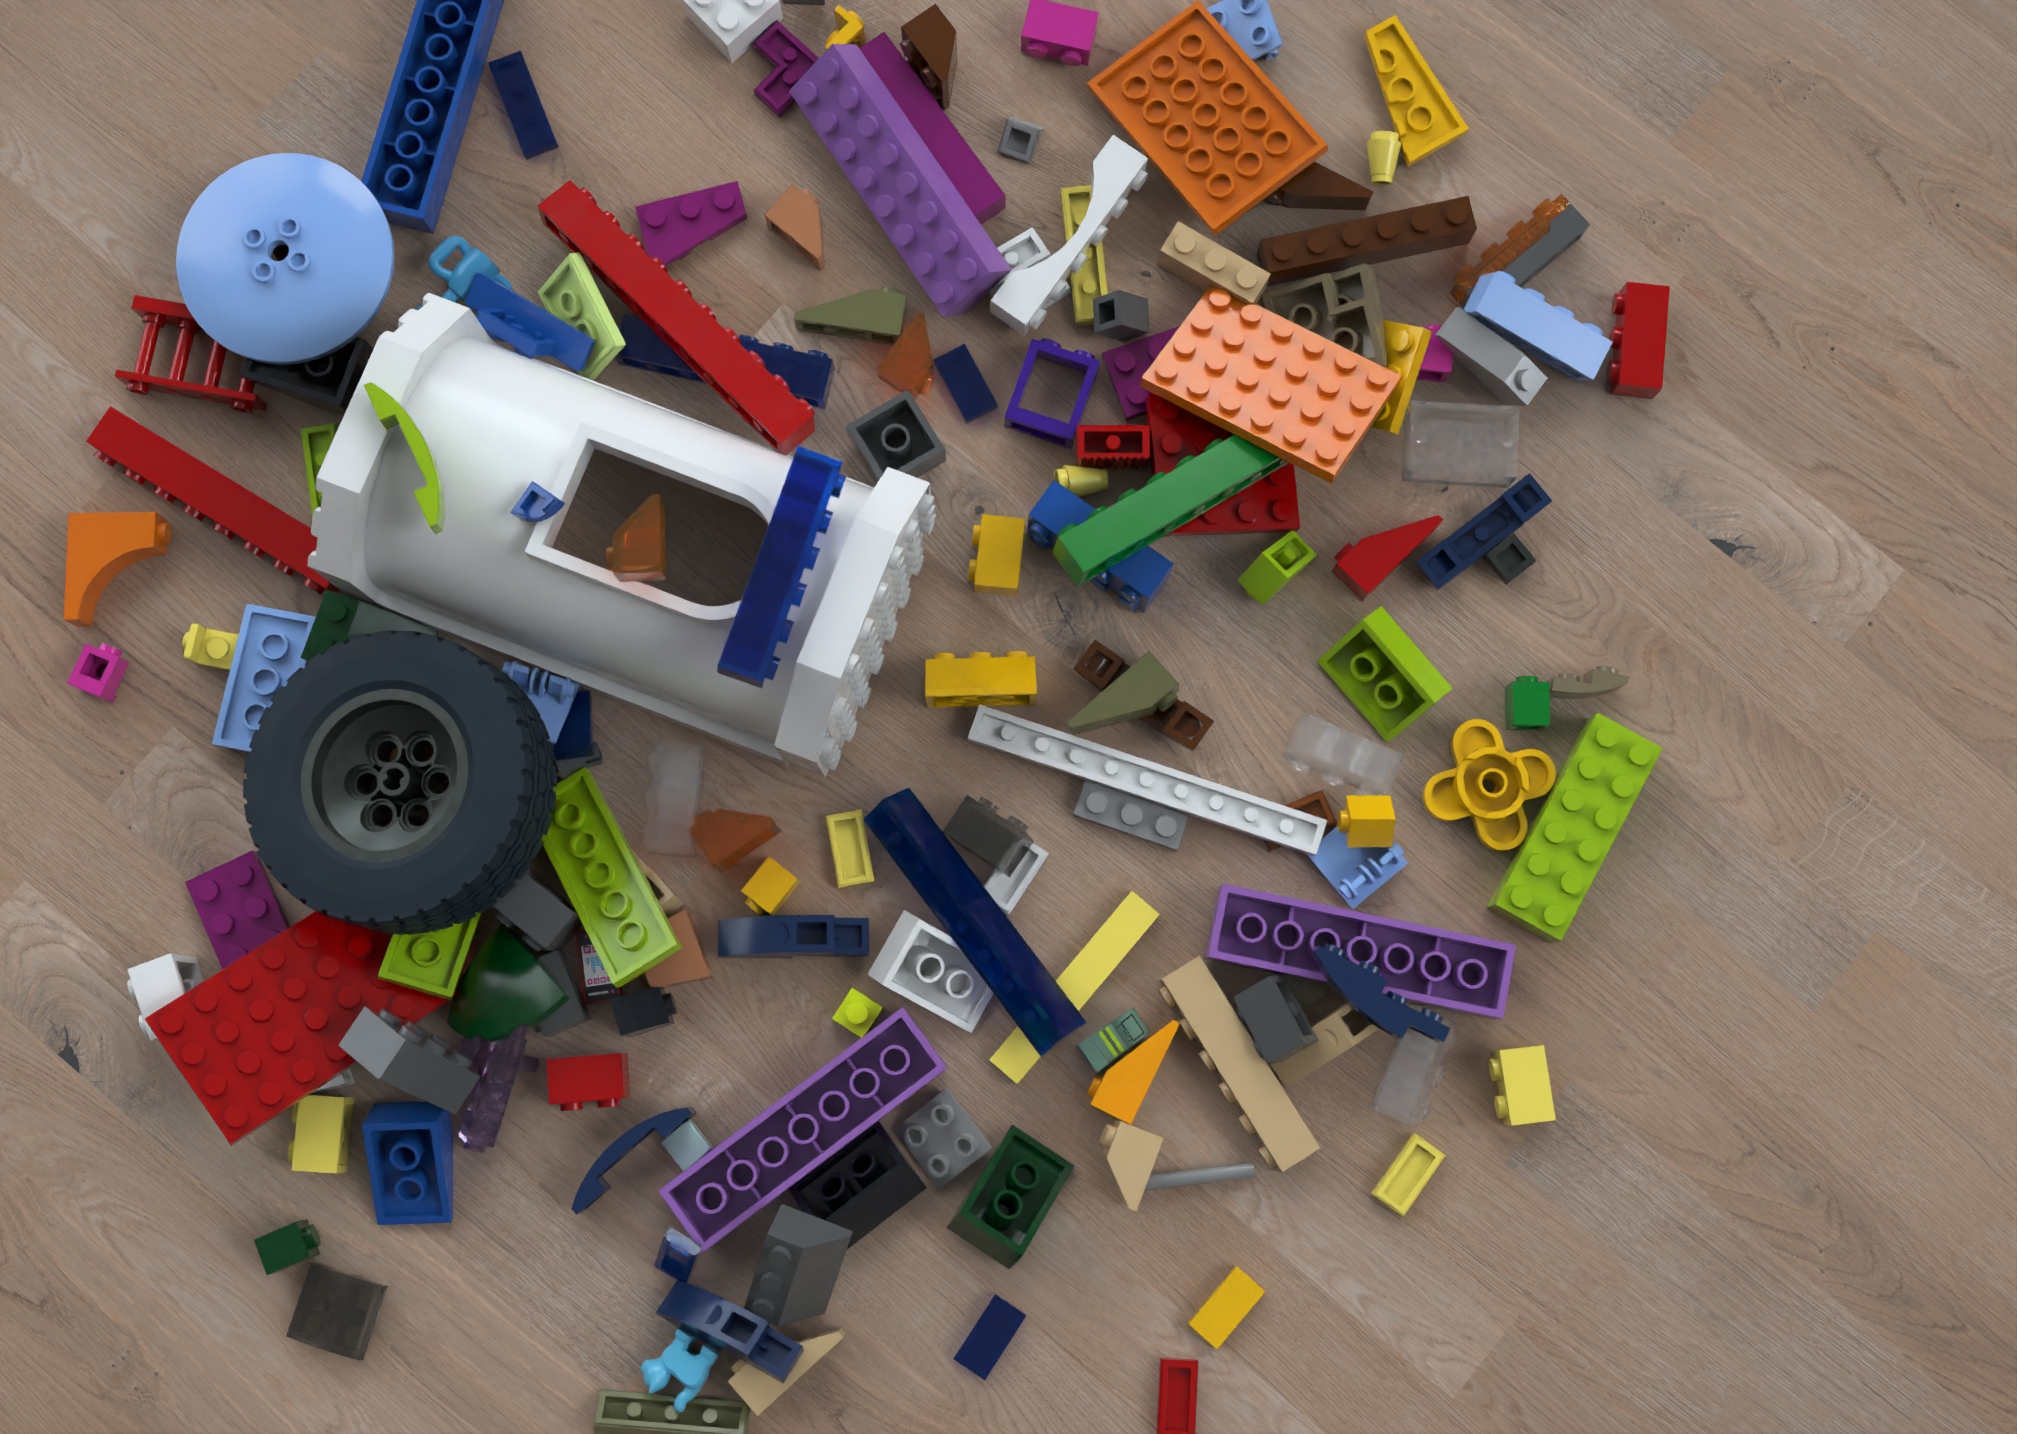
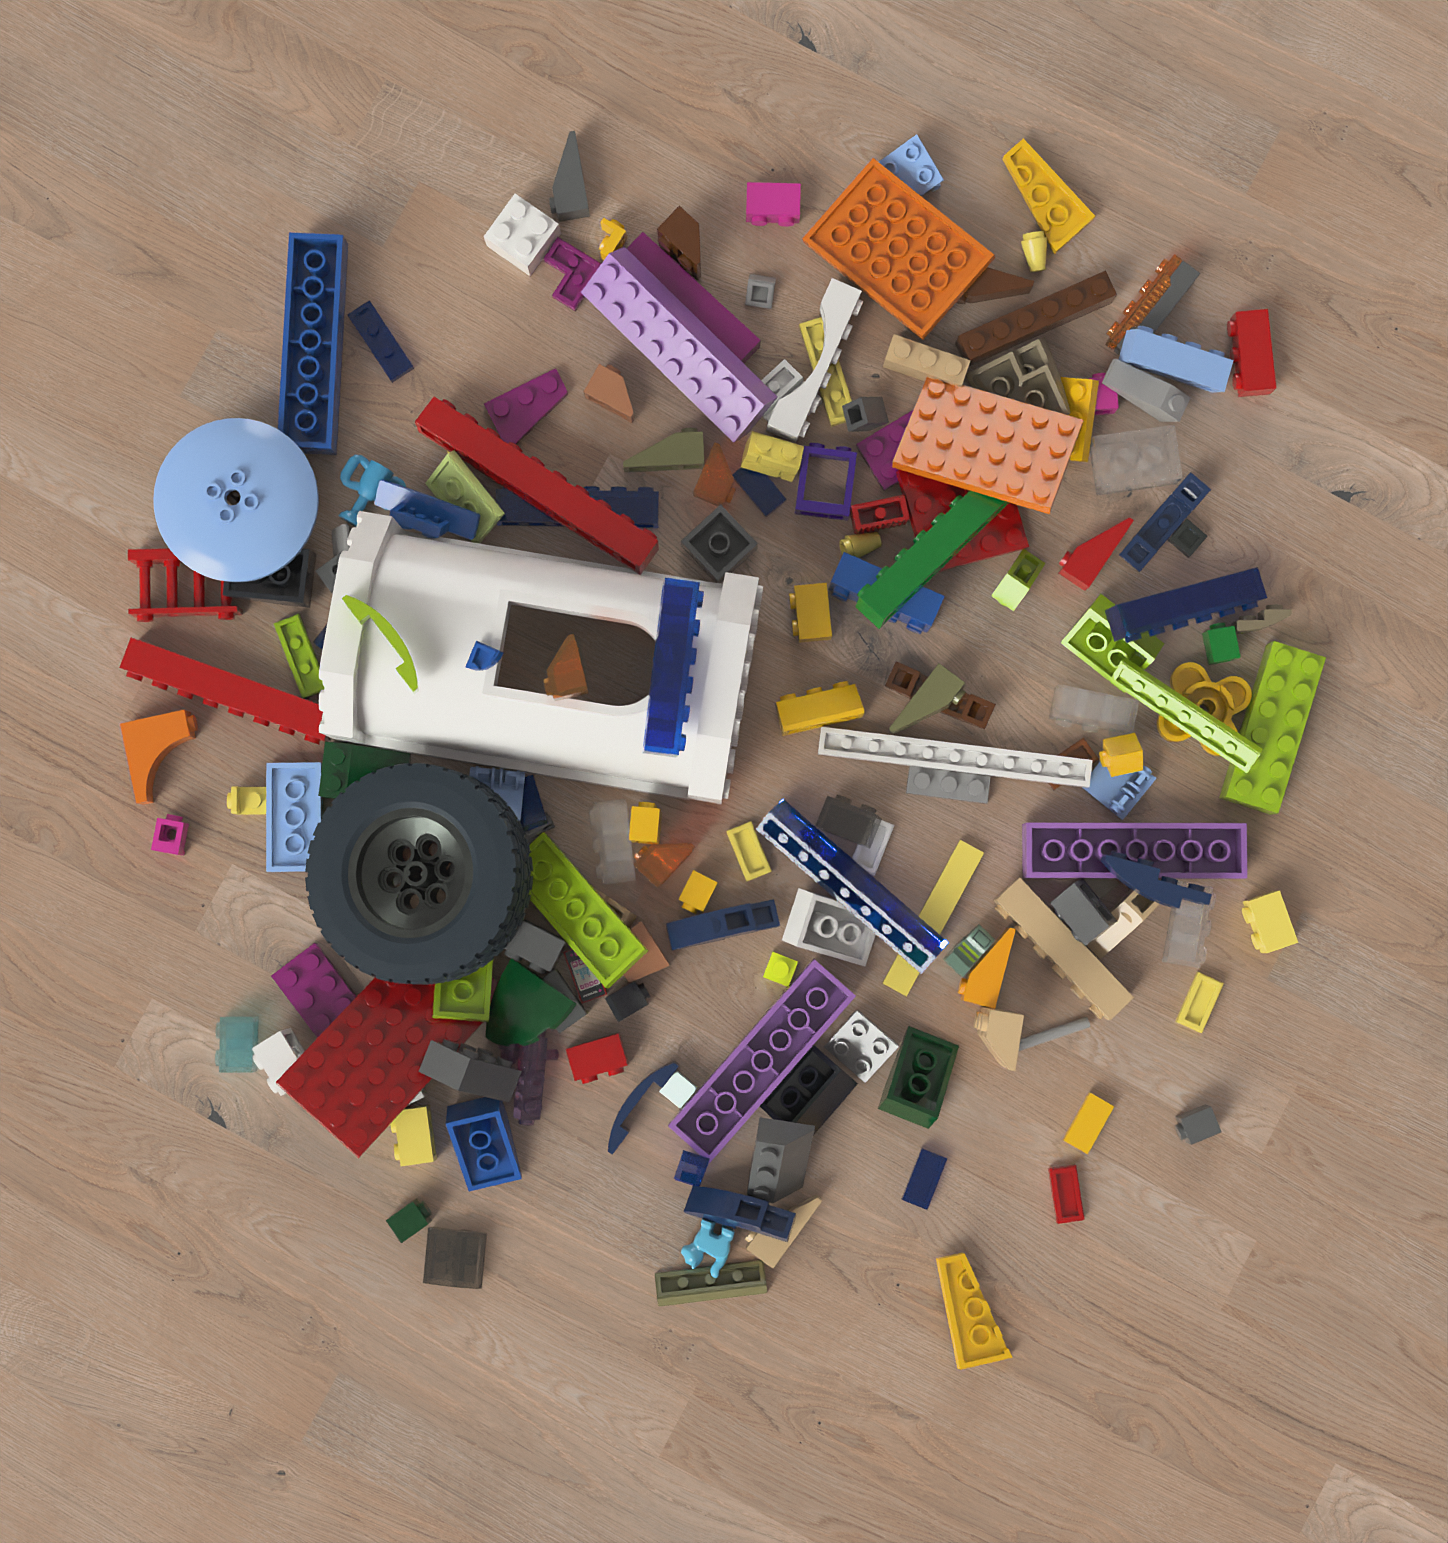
camera: 10 degrees left, 5 degrees up
none -> clear light blue brick [215,1016,259,1073]
none -> yellow brick [629,802,662,845]
none -> light yellow brick [741,431,804,482]
none -> clear blue brick [1105,567,1267,644]
none -> tile [1110,658,1263,773]
none -> dark grey brick [1175,1104,1222,1145]

